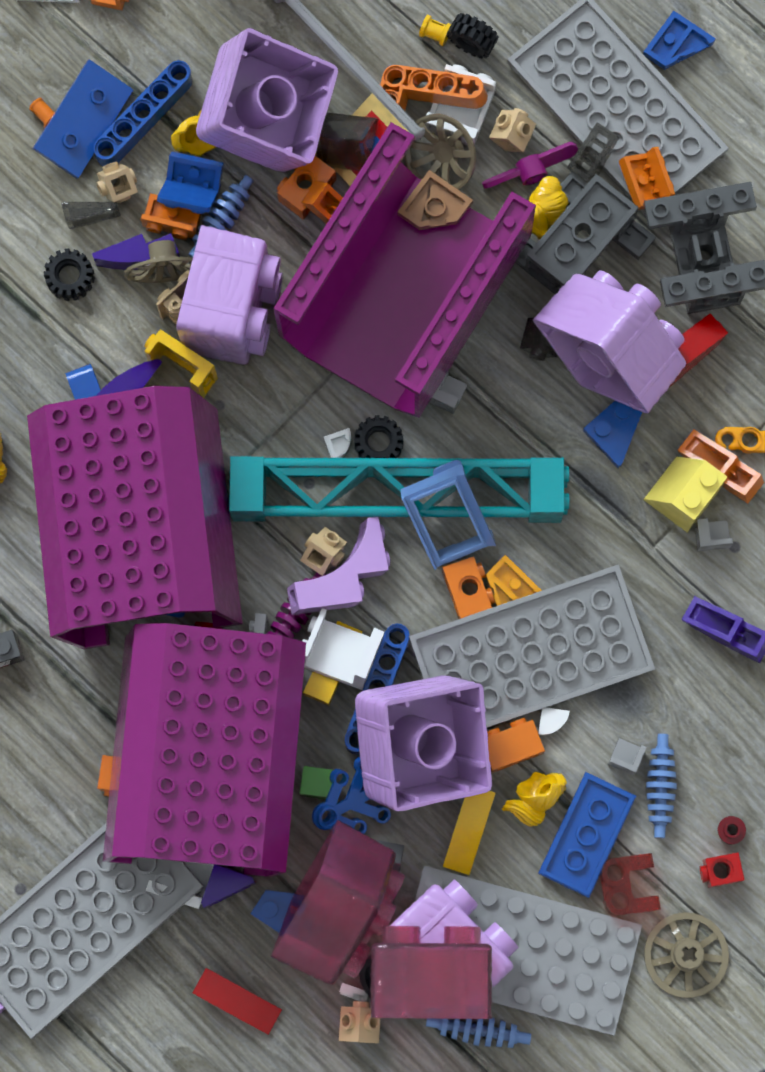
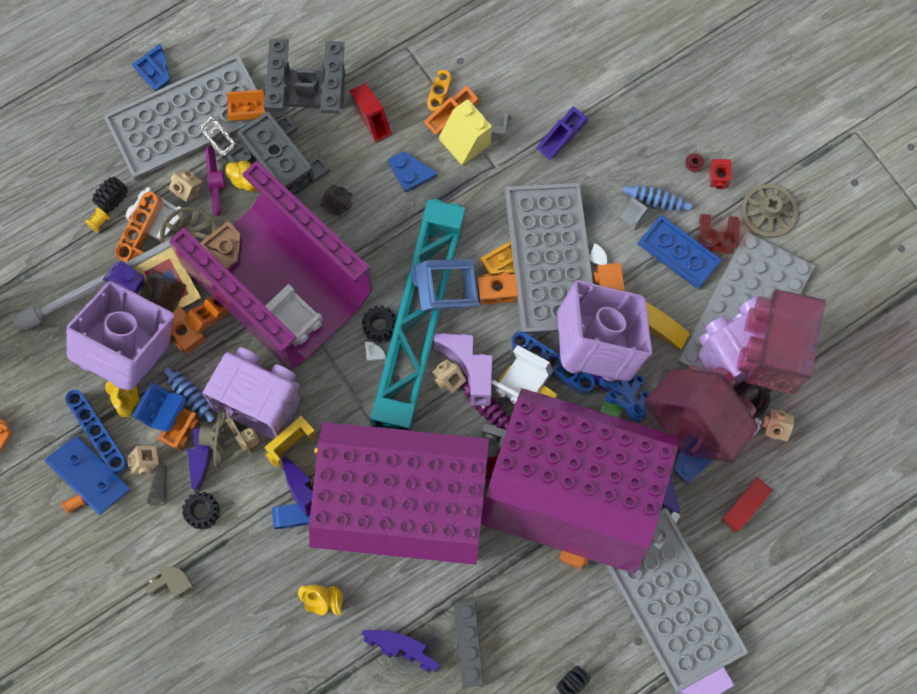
camera: 80 degrees left, 5 degrees down
yellow hair [502,772,567,827] -> none
lavender brick [533,270,686,413] -> none
none -> dark purple torso [102,261,145,294]
none -> white panel [265,284,323,347]

